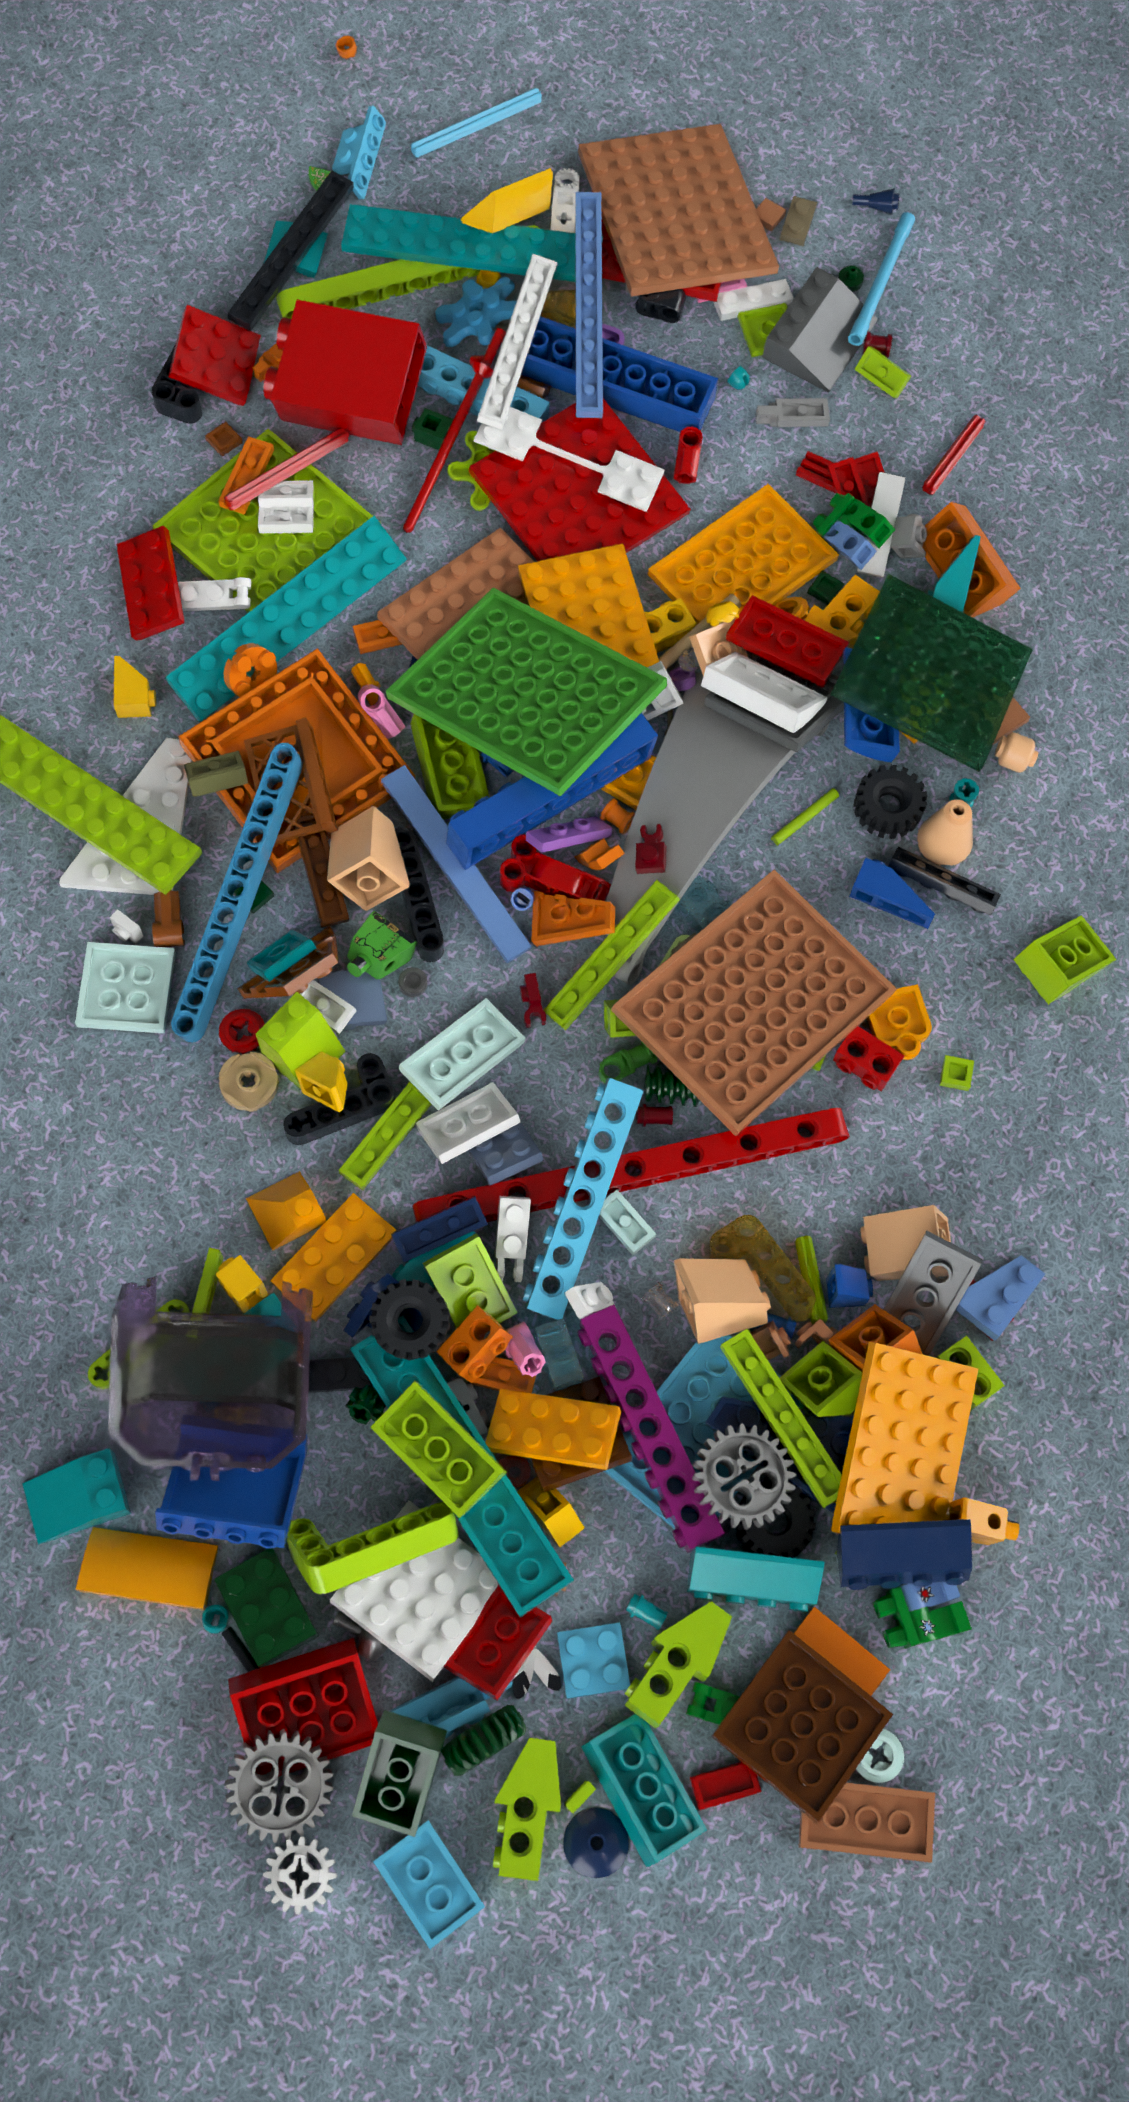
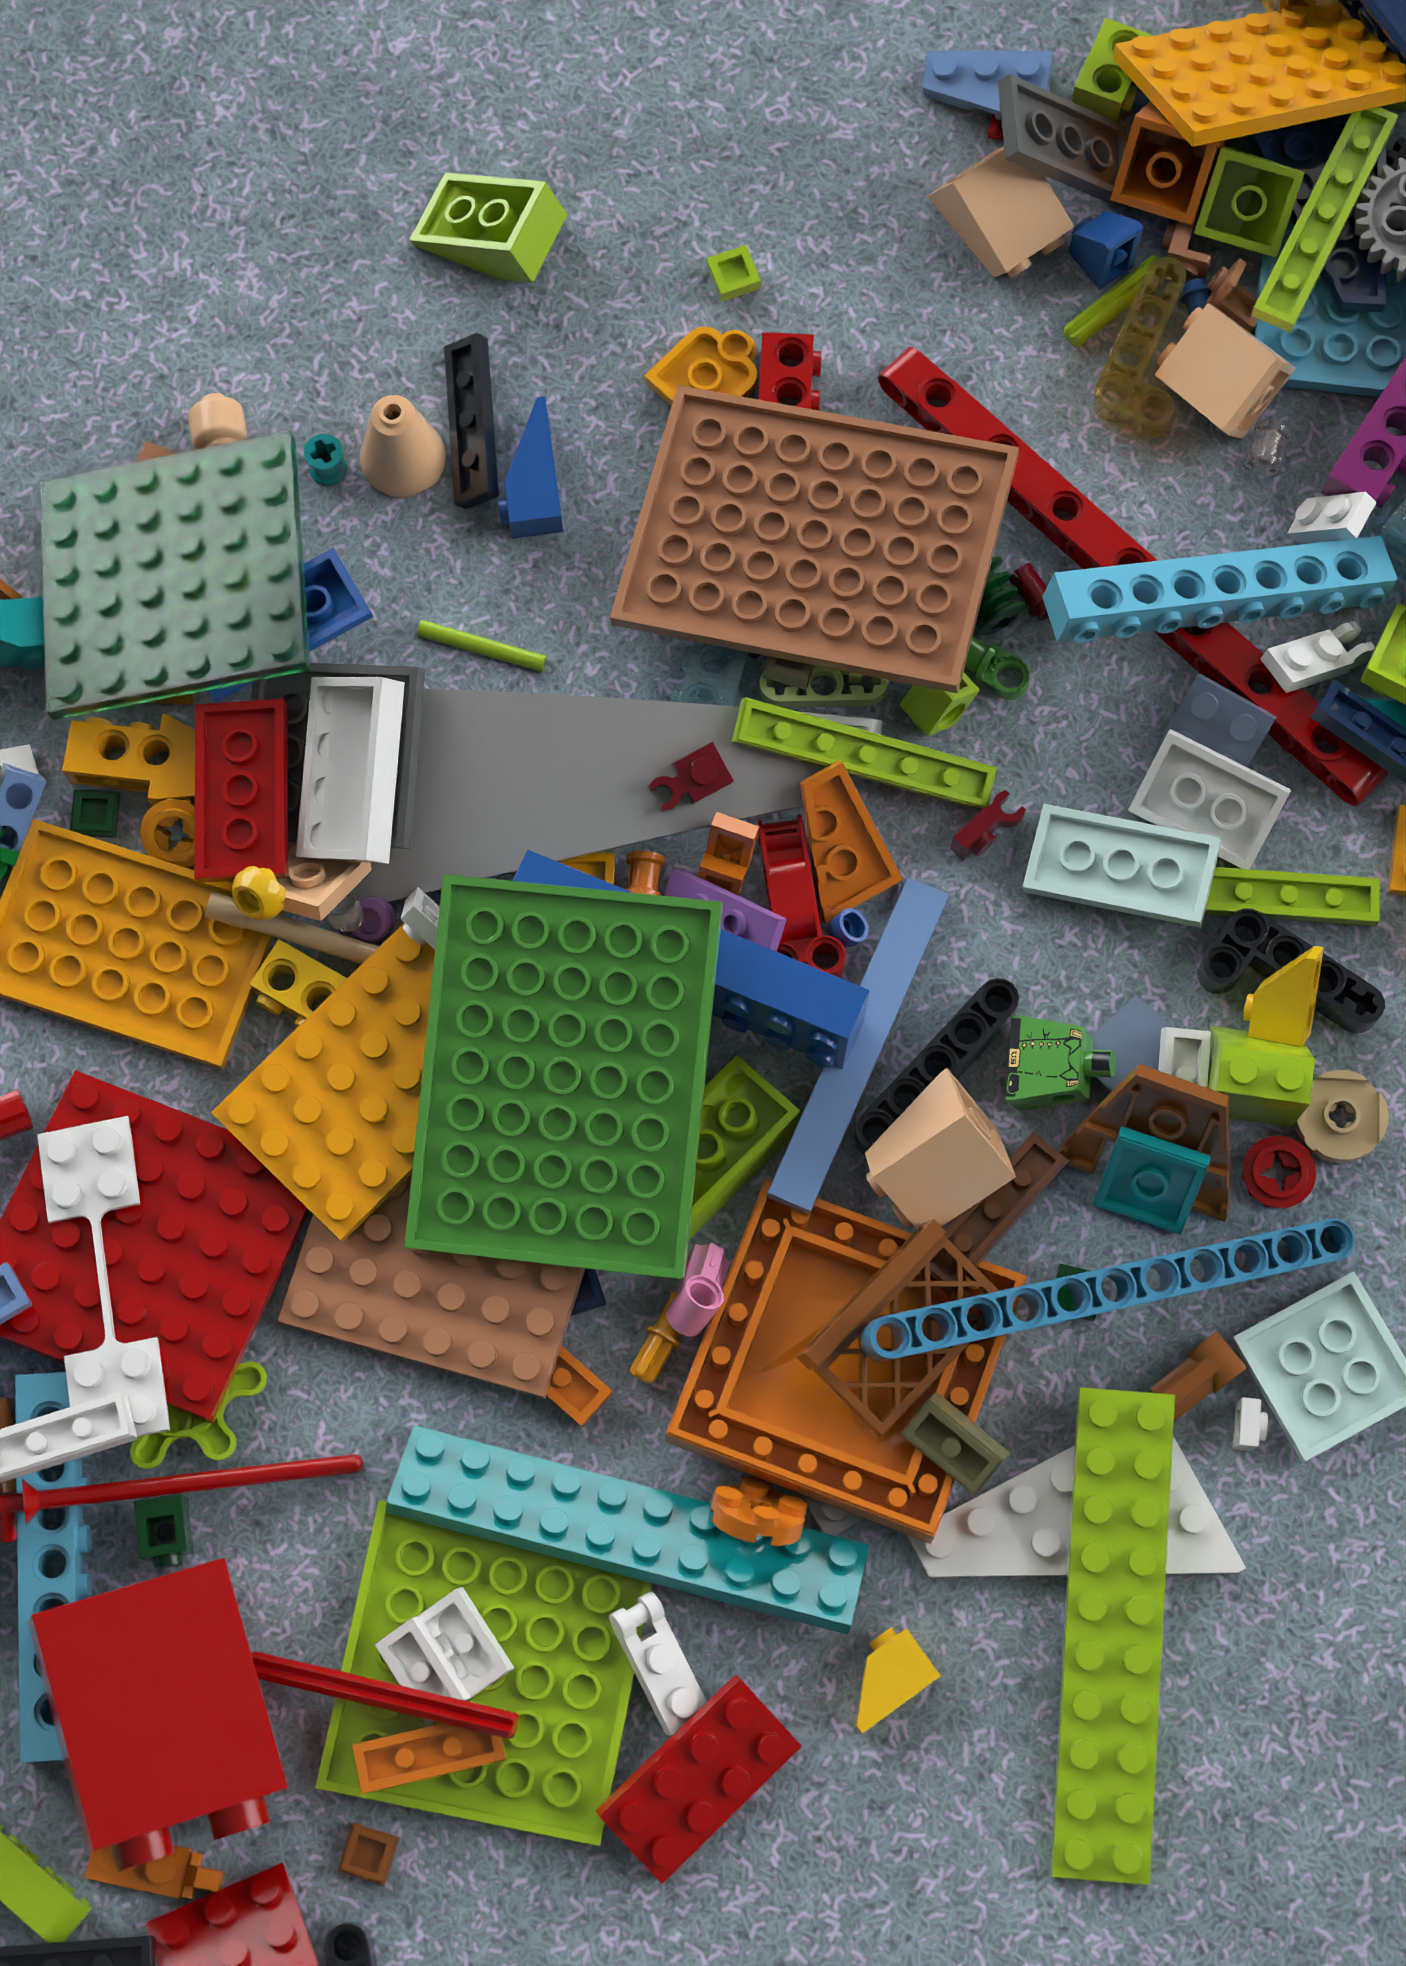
camera: 115 degrees left, 5 degrees up
flat silver tile [398,967,428,997] -> none
light aqua plate [599,1190,656,1255] -> none
black tyre [853,764,927,839] -> none

